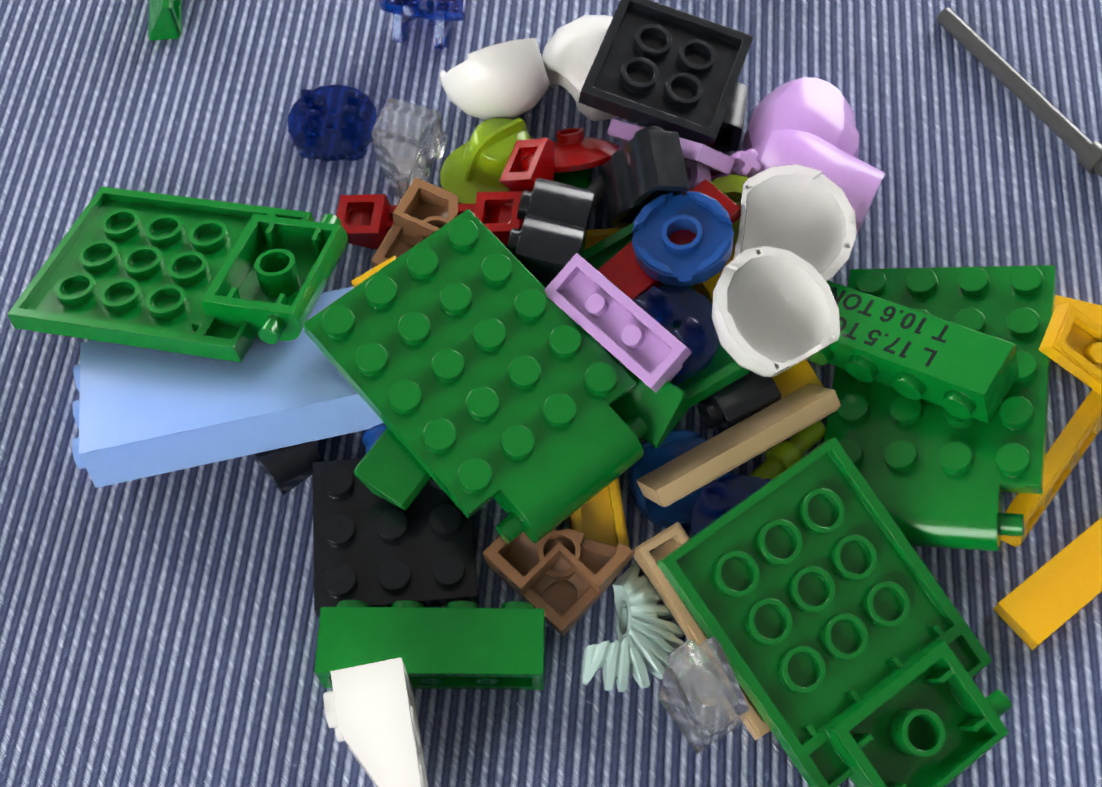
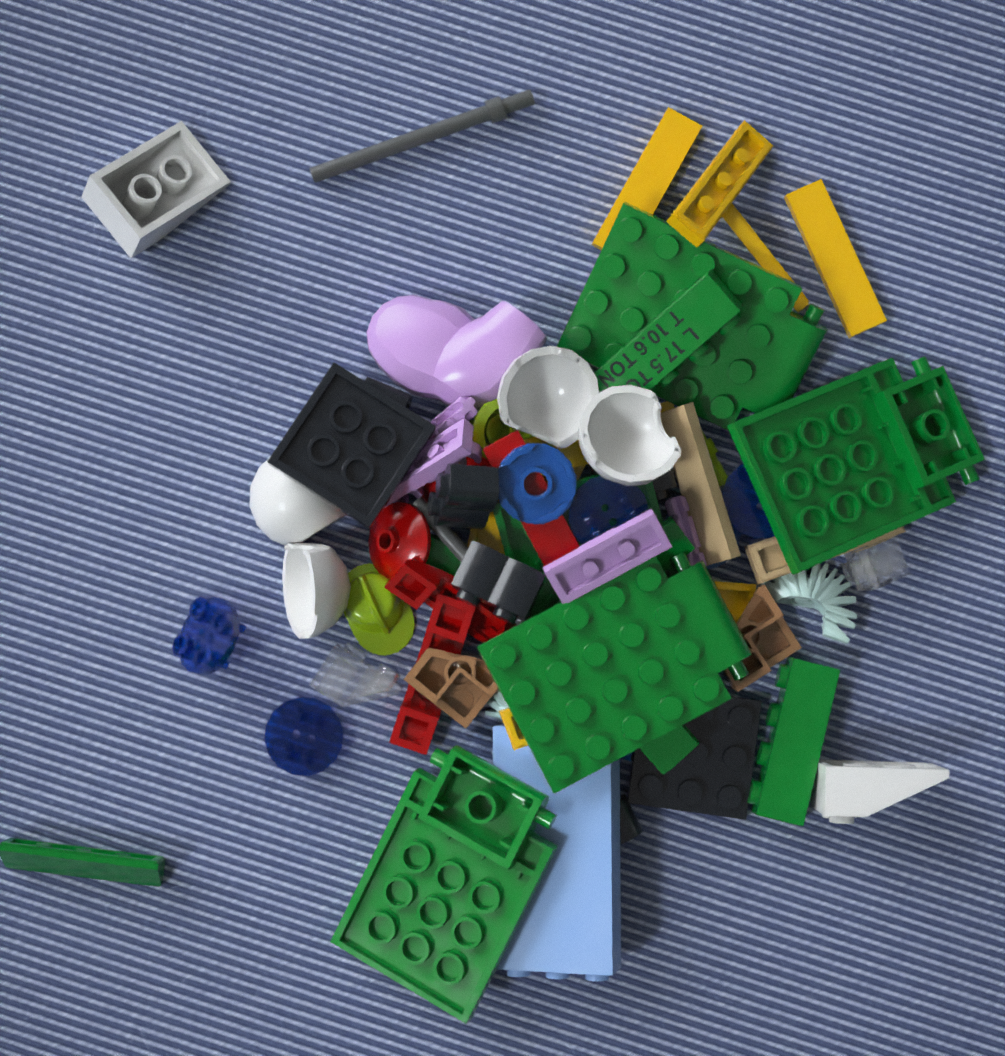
camera: 75 degrees left, 25 degrees up
none -> lavender axle [665,495,707,566]

